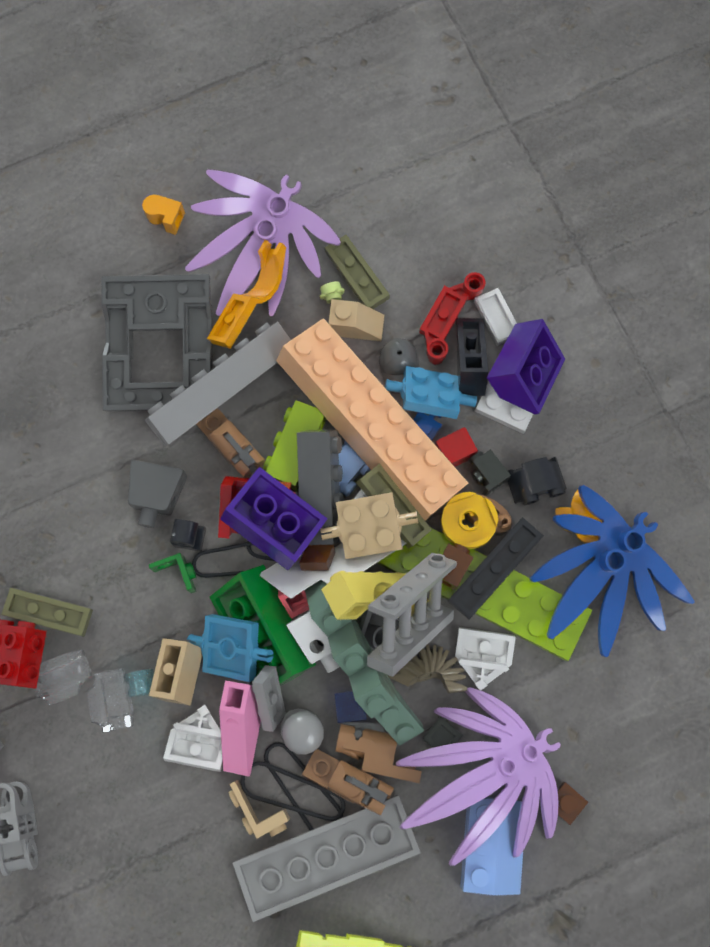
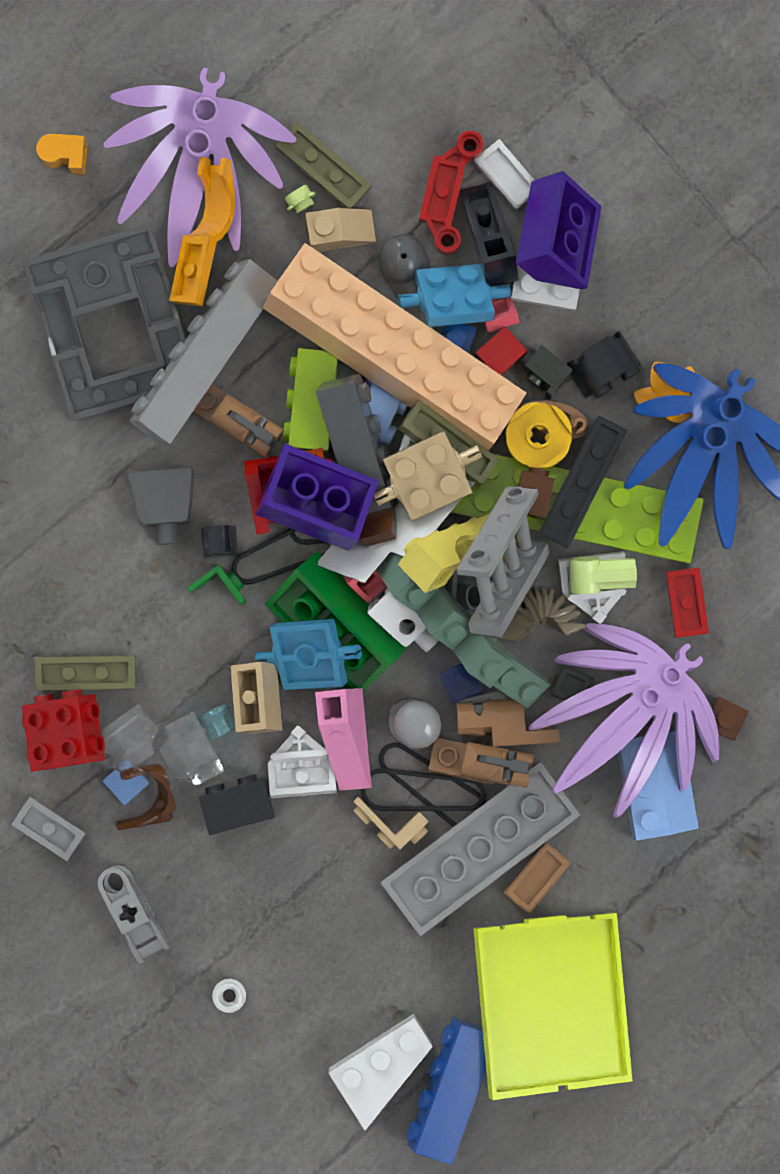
camera: 20 degrees left, 10 degrees up
light grey plate [252,665,286,732] -> none
none -> medium blue tile [103,759,150,806]
none -> reddish brown helmet [116,764,176,831]
none -> black brick [199,774,275,835]
none -> white plate [212,979,246,1013]
none -> coral plate [484,297,520,332]
none -> medium nougat tile [503,842,571,914]
none -> yellowish green piece [570,556,637,594]
none -> red plate [665,567,709,638]

